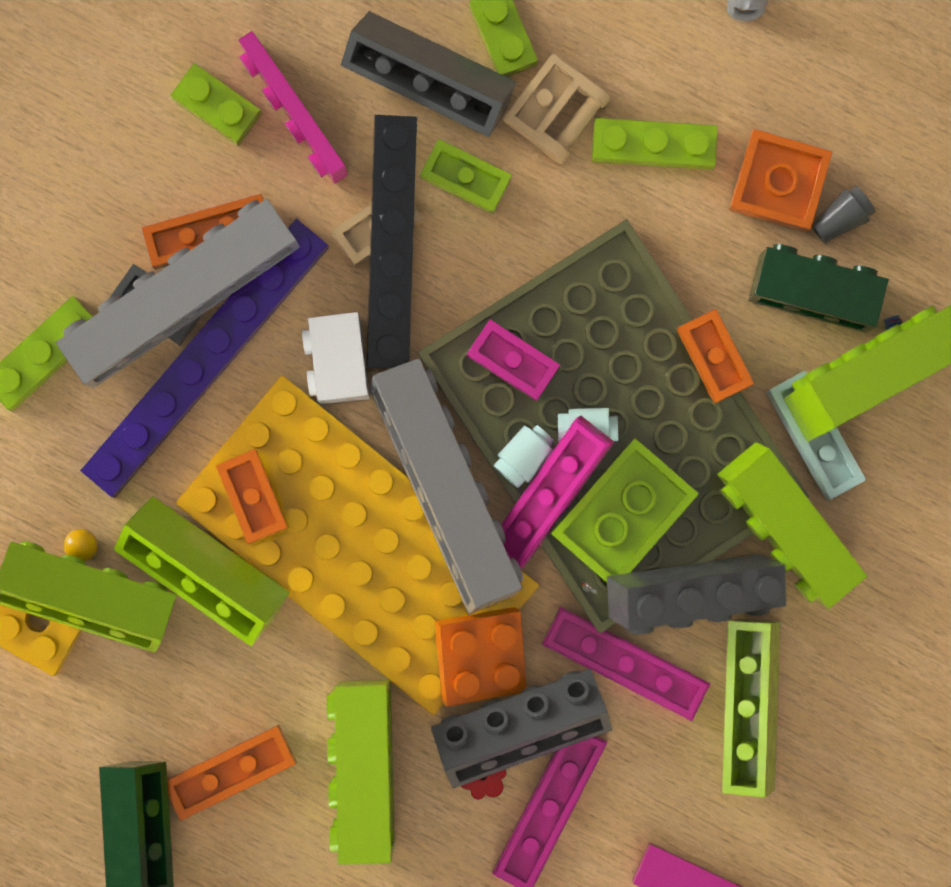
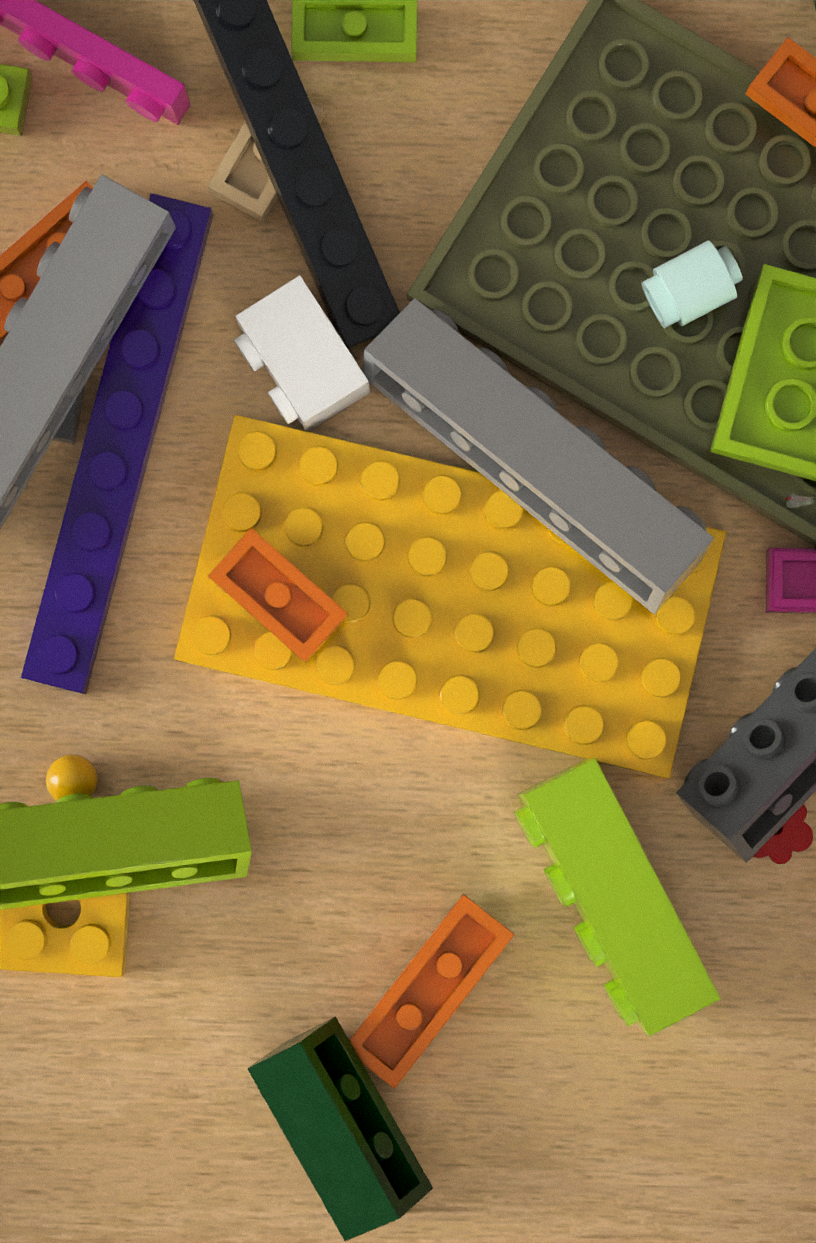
camera: 20 degrees left, 0 degrees up
lime brick [113,496,290,647] -> none
orange plate [435,607,527,707] -> none
dark pink plate [467,319,560,402] -> none
light aqua brick [493,425,555,488] -> none
dark pink tile [501,415,614,570] -> none

